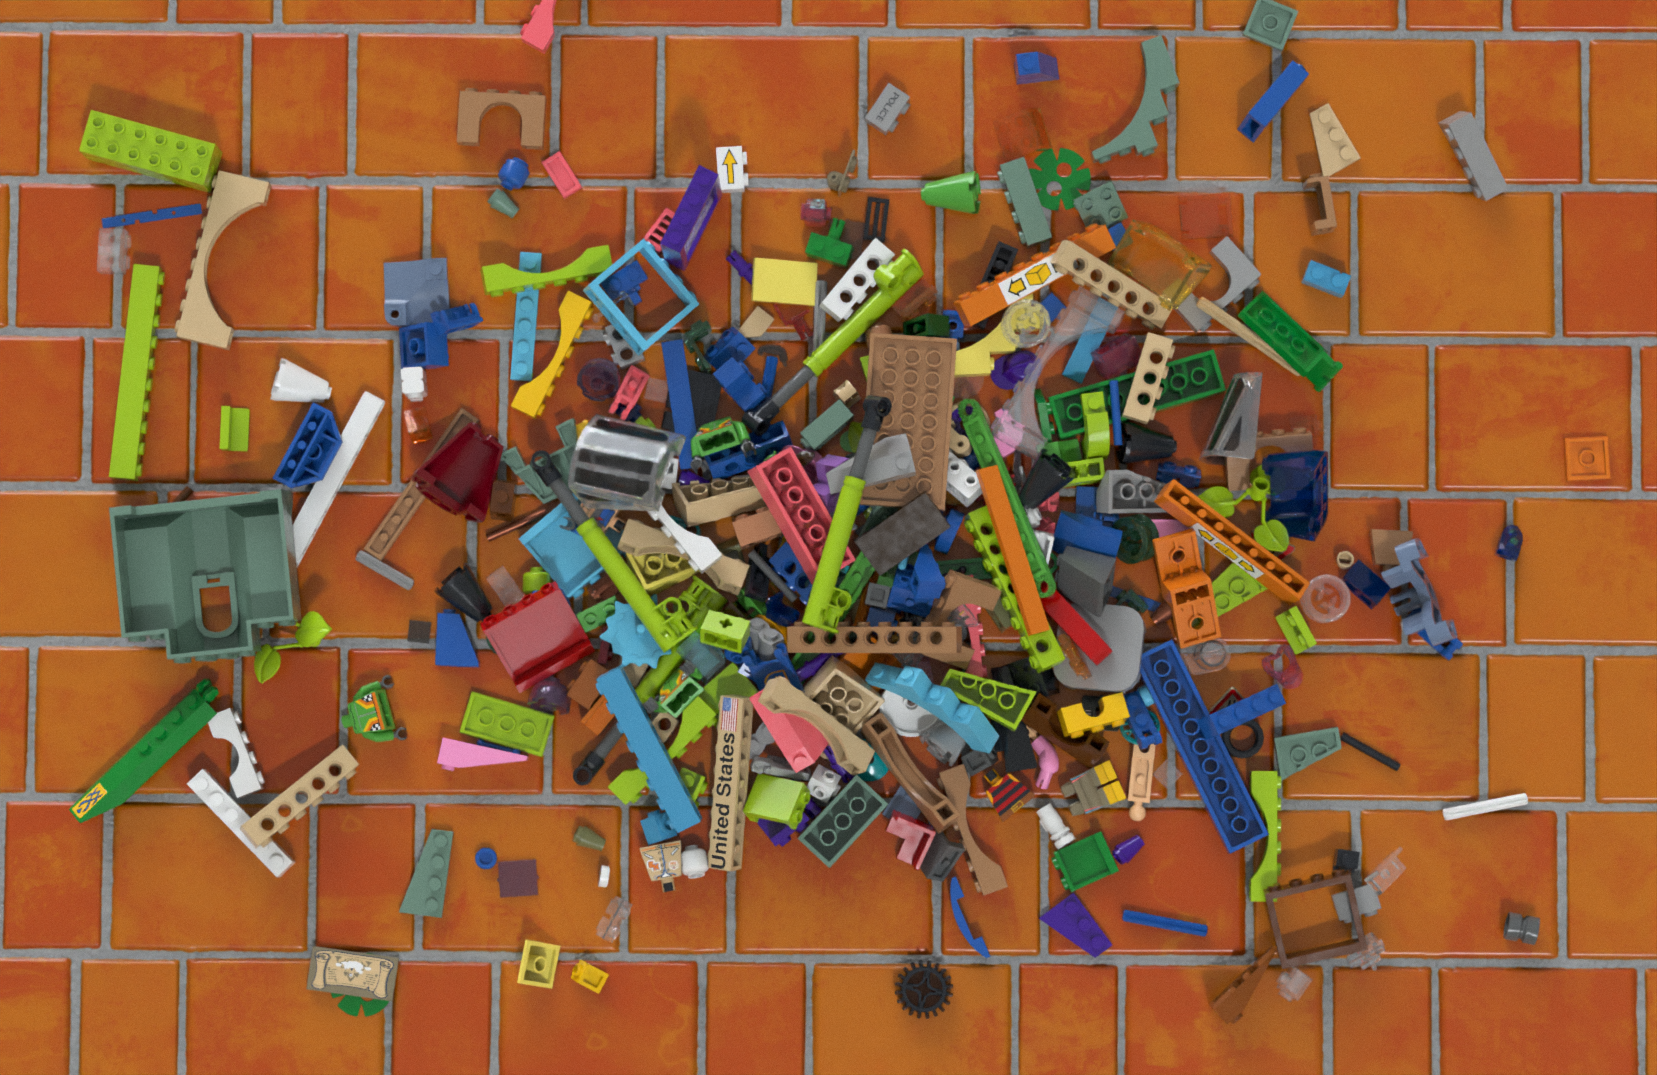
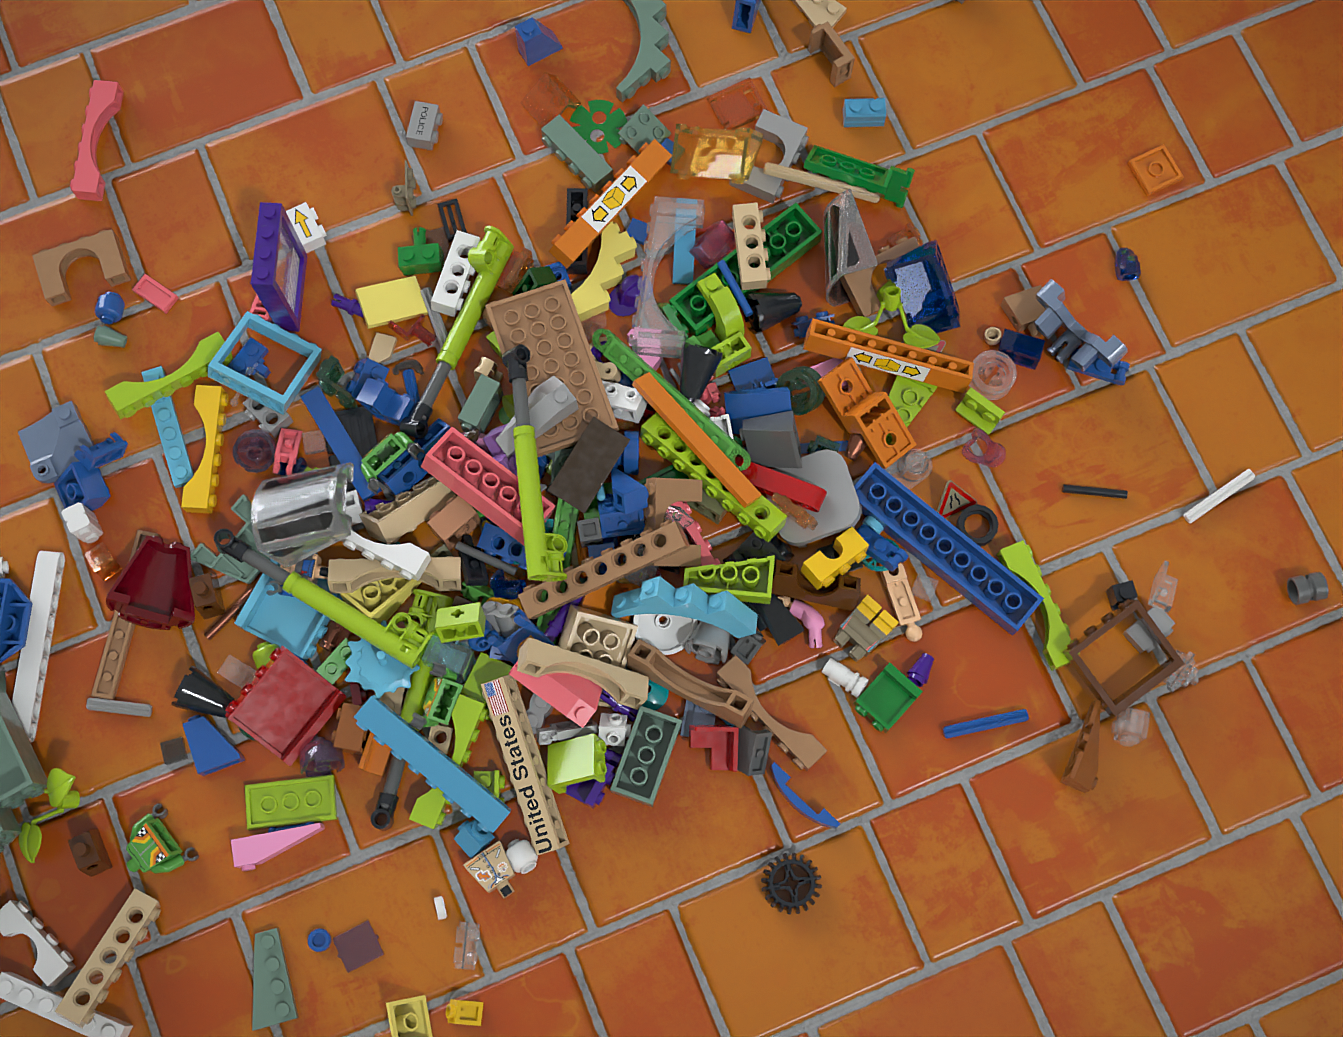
camera: 25 degrees left, 10 degrees down
olive cone [572,825,606,851] -> none
clear pink head [800,198,831,227] -> none
bright green cone [921,171,981,214] -> none
torso [984,768,1035,822] -> none
clear wheel [1001,299,1051,348] -> none
dark purple wing [1039,893,1112,958] -> none
tan brick [1050,240,1174,330] -> none
light grey wedge [1096,470,1166,514] -> none
blue arch [1198,684,1286,741] -> none
sand green wing [1273,727,1342,781] -> none
none -> reddish brown torso [68,828,113,877]

